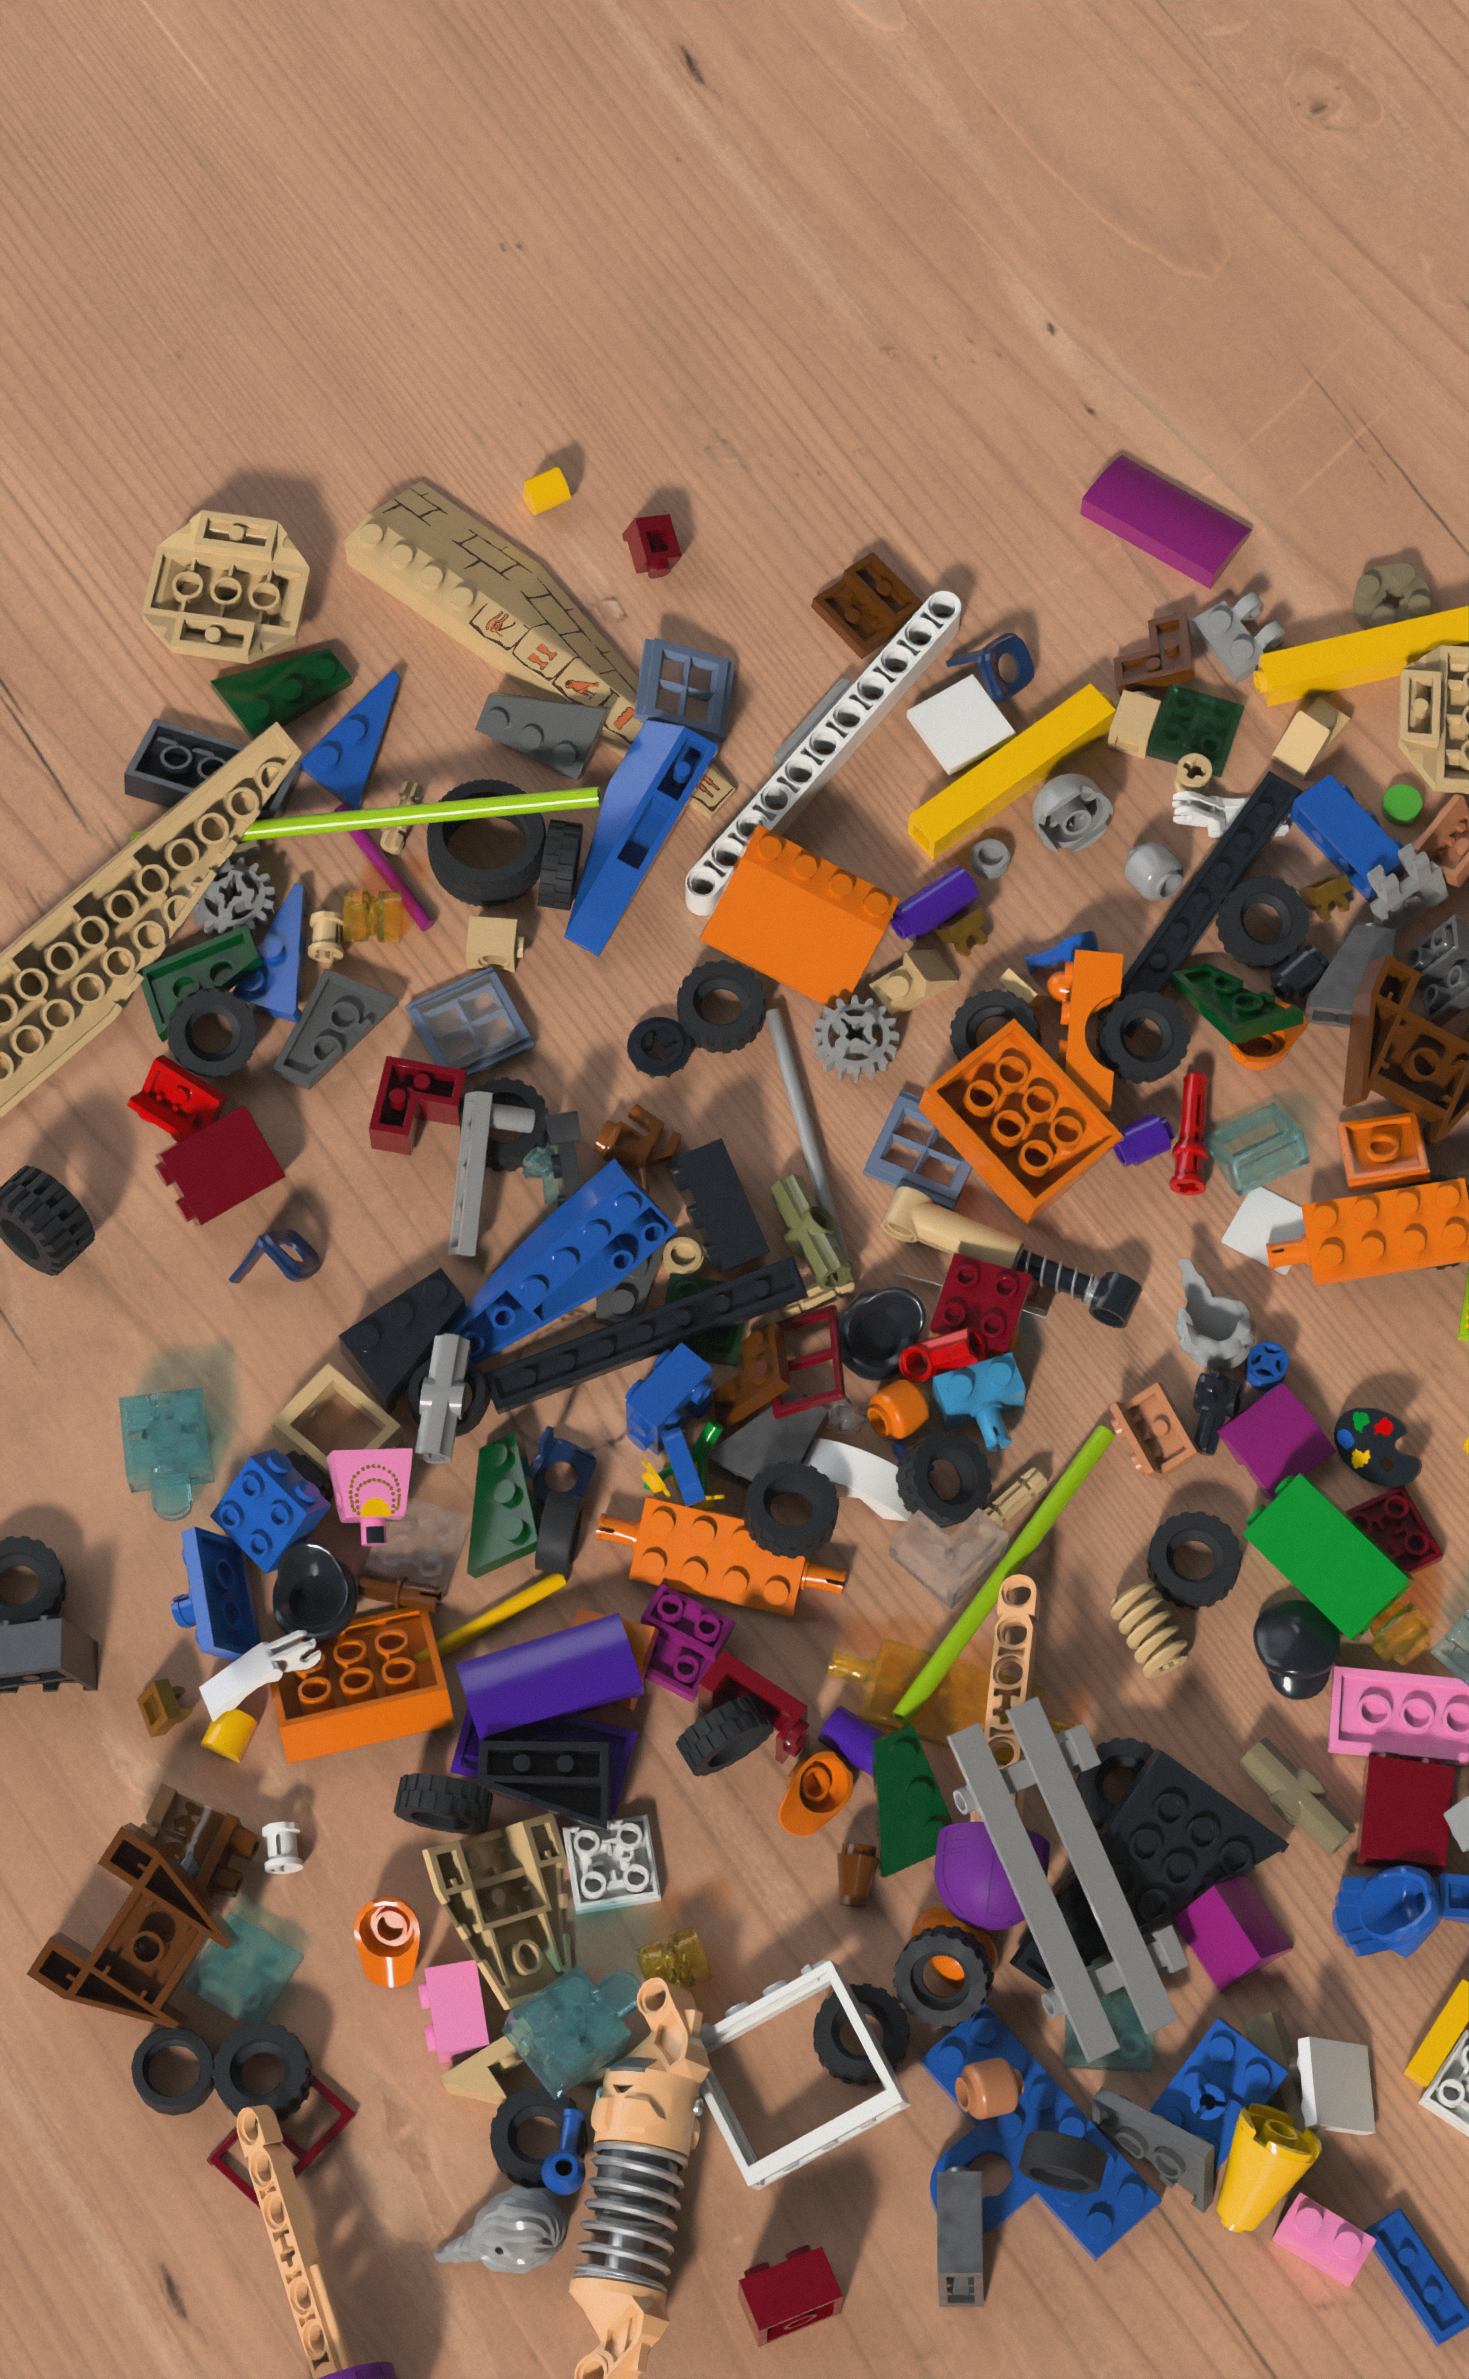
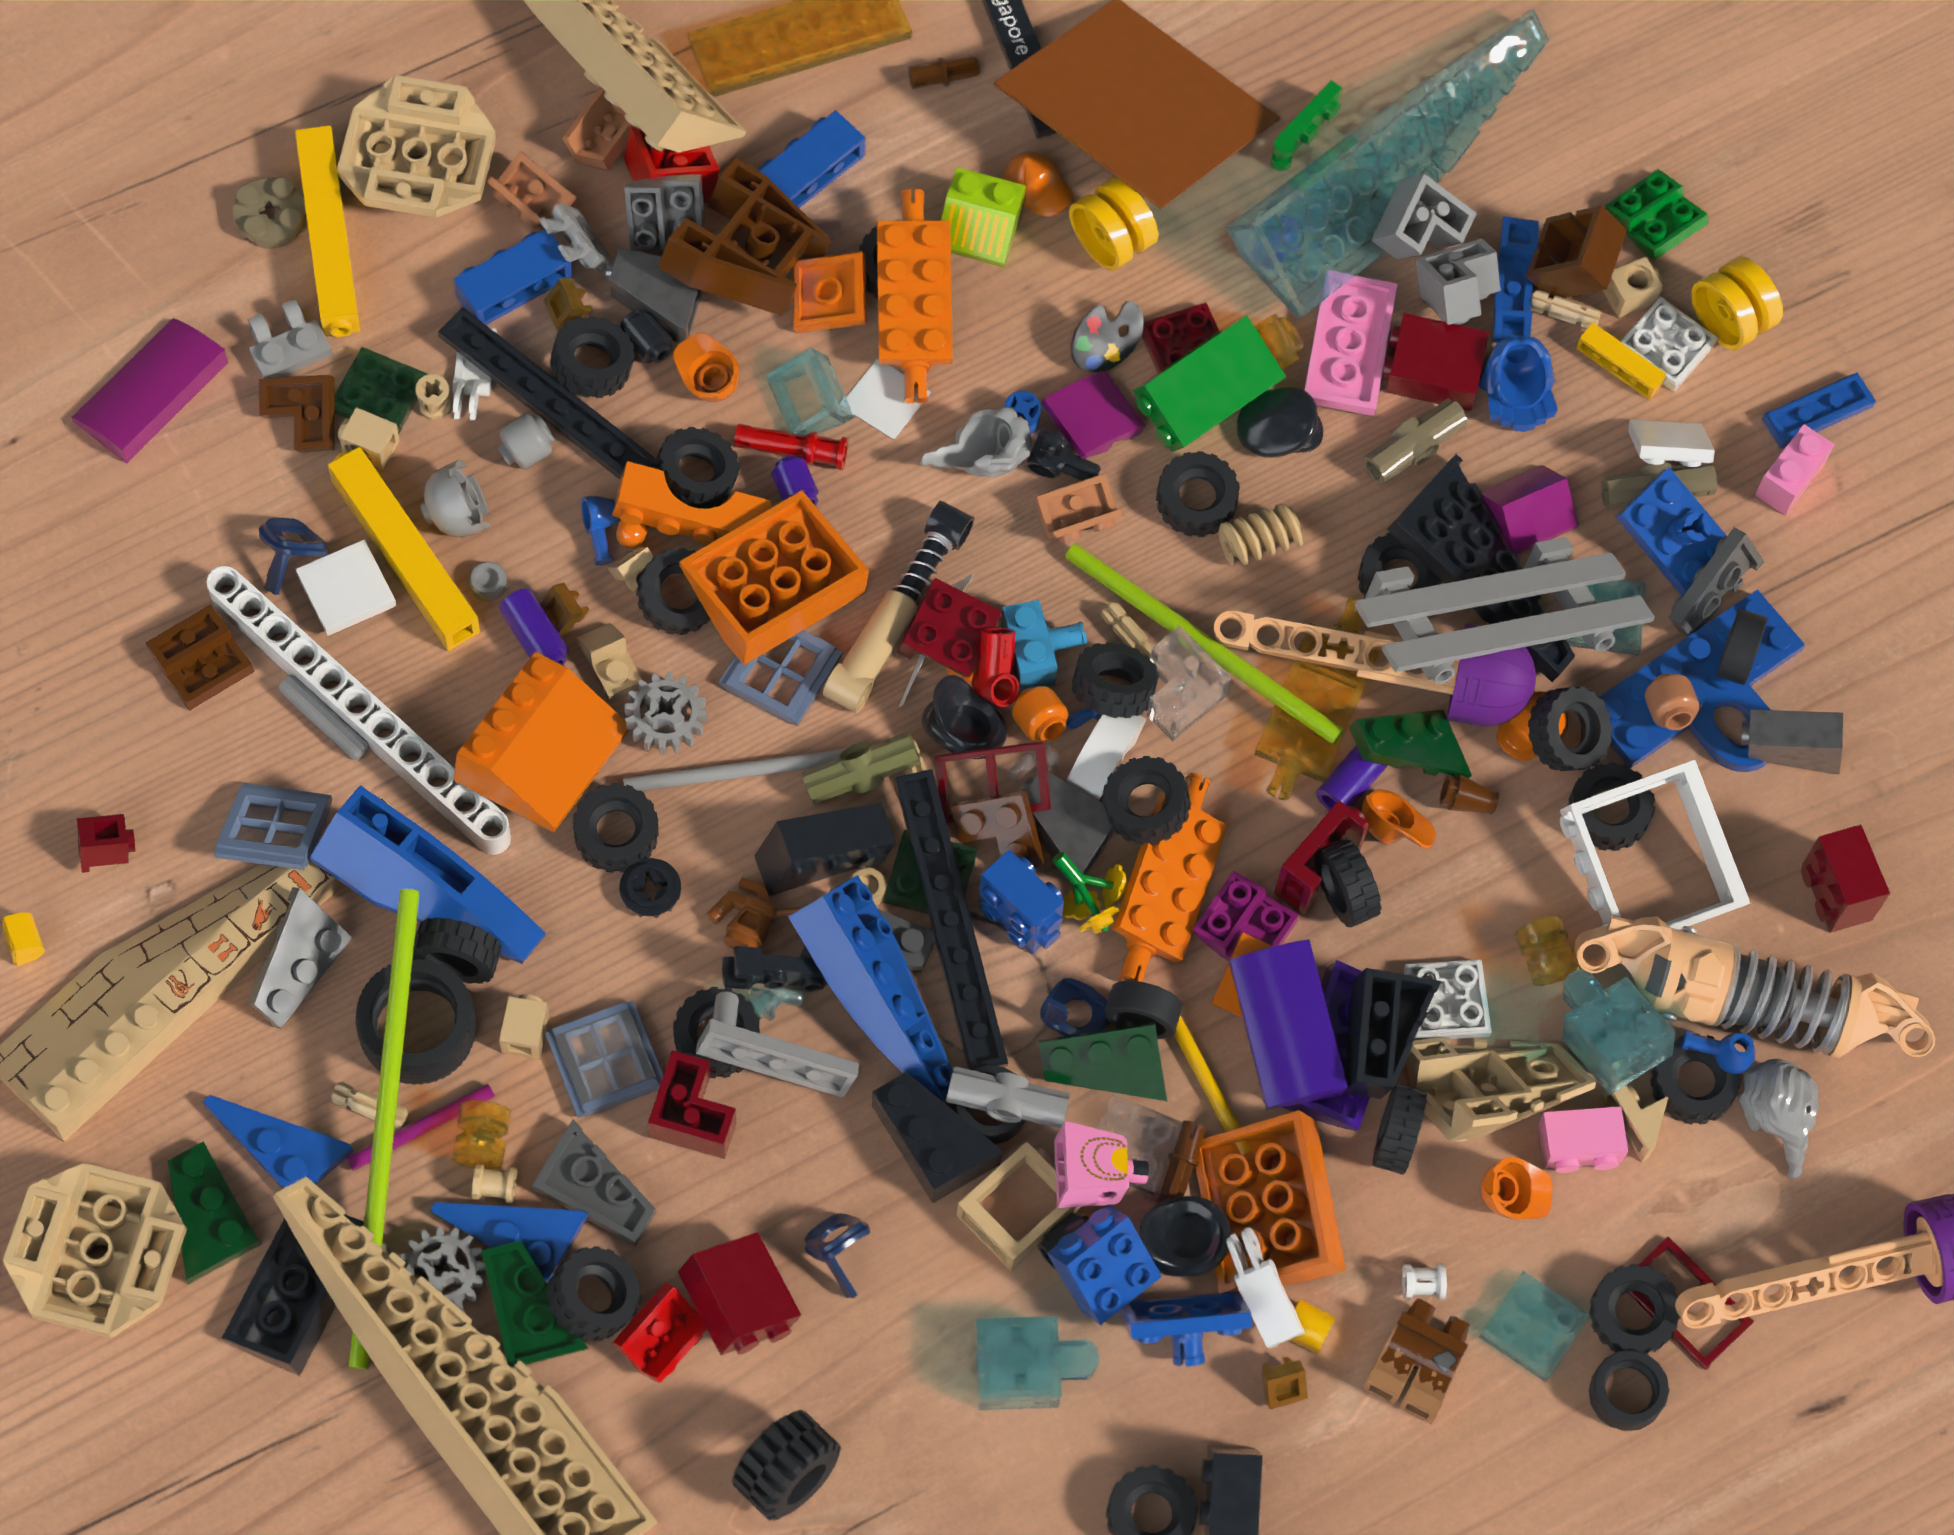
camera: 90 degrees left, 0 degrees up
reddish brown wedge [27,1822,239,2029] -> none
blue beam [660,1426,706,1507] -> none
dark green wing [1171,963,1304,1044] -> none
yellow cone [1216,2104,1322,2233] -> none
tan slope [1271,697,1351,780] -> none
bright green tile [1381,784,1423,826] -> none

